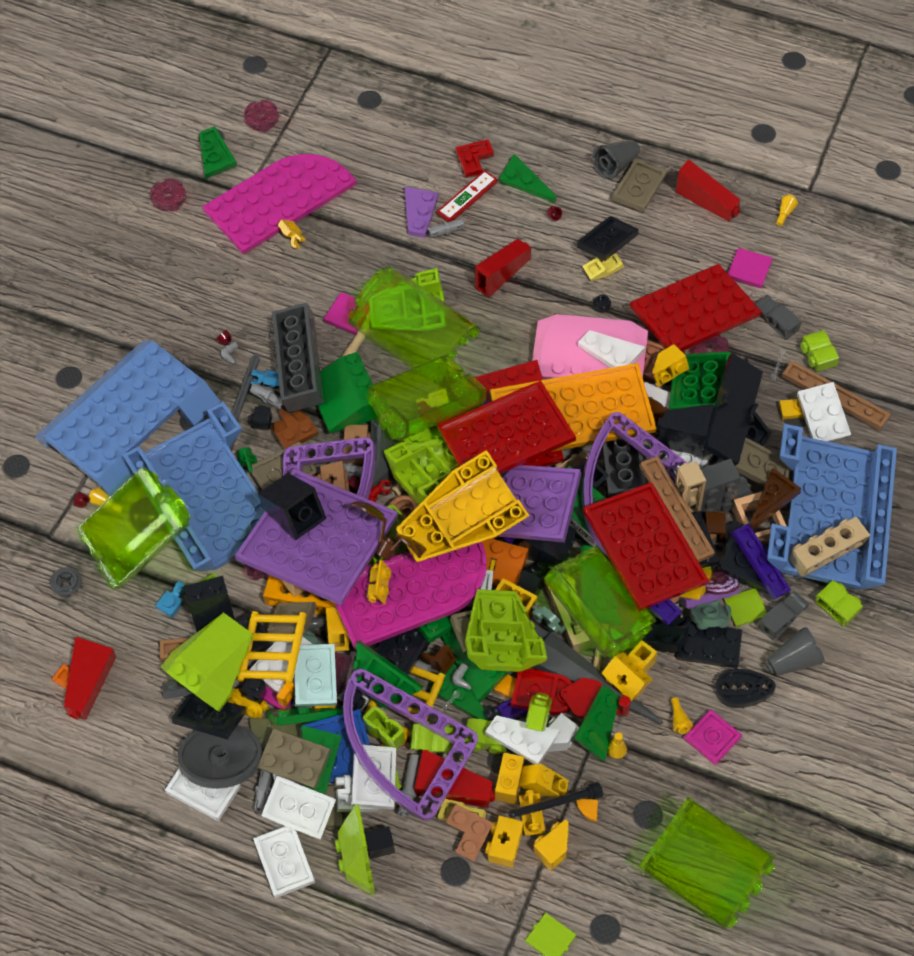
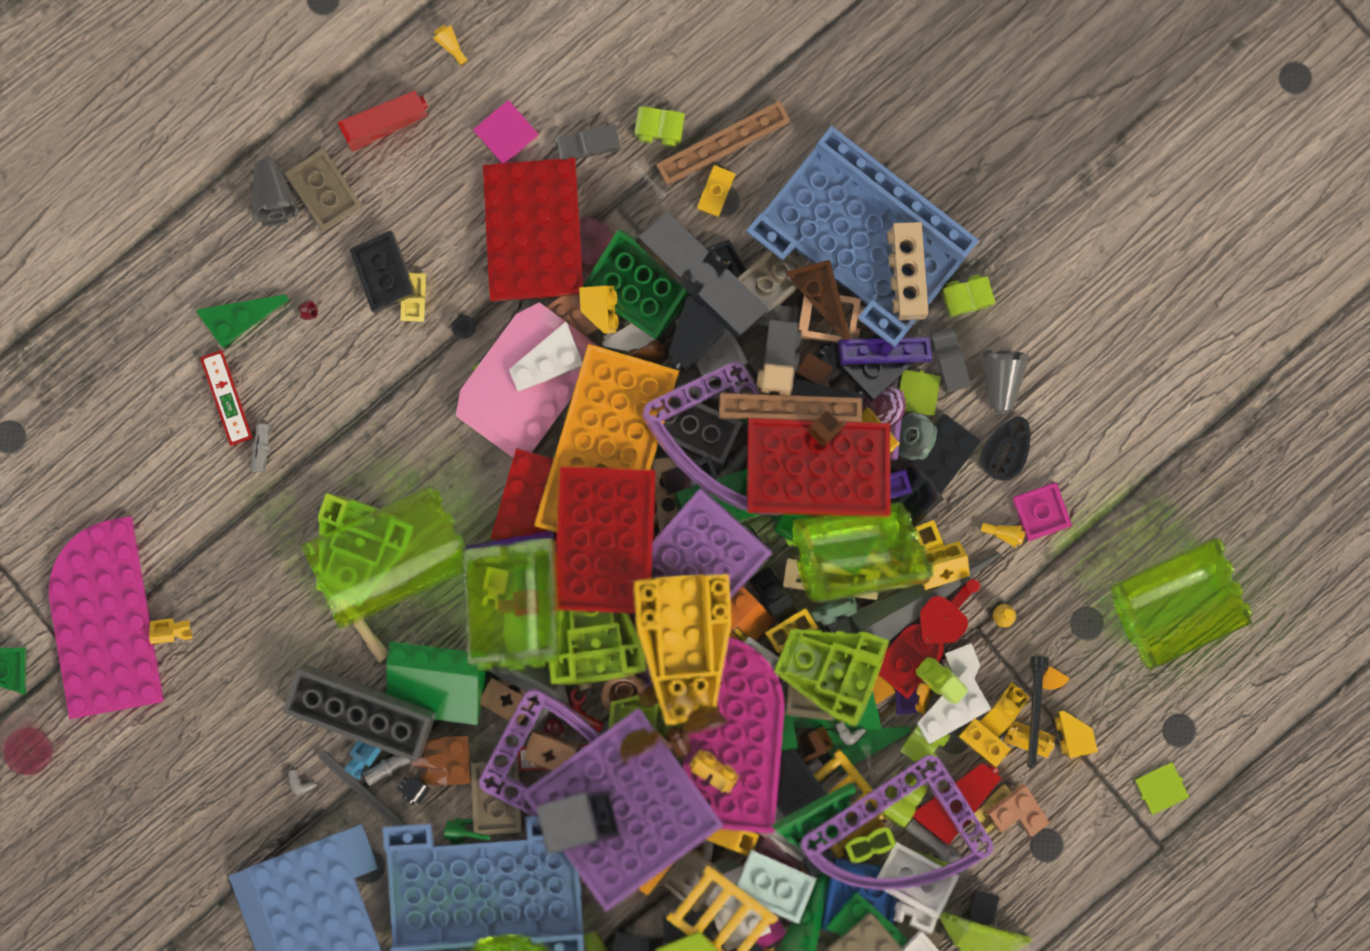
camera: 70 degrees left, 25 degrees up
dark red hinge [216,329,232,345] -> none
light orange tile [277,682,295,708] -> none
dark pink tile [324,292,370,335] -> none
medium lavender wing [405,187,439,238] -> none
red plate [456,139,494,177] -> none
red slope [475,239,531,298] -> none
black plate [484,705,502,721] -> none
yellow brick [485,816,524,868] -> none
green wing [574,686,620,761] -> none
white plate [796,382,851,442] -> none
none -> reddish brown panel [807,411,847,447]
none -> light orange tile [915,683,933,714]

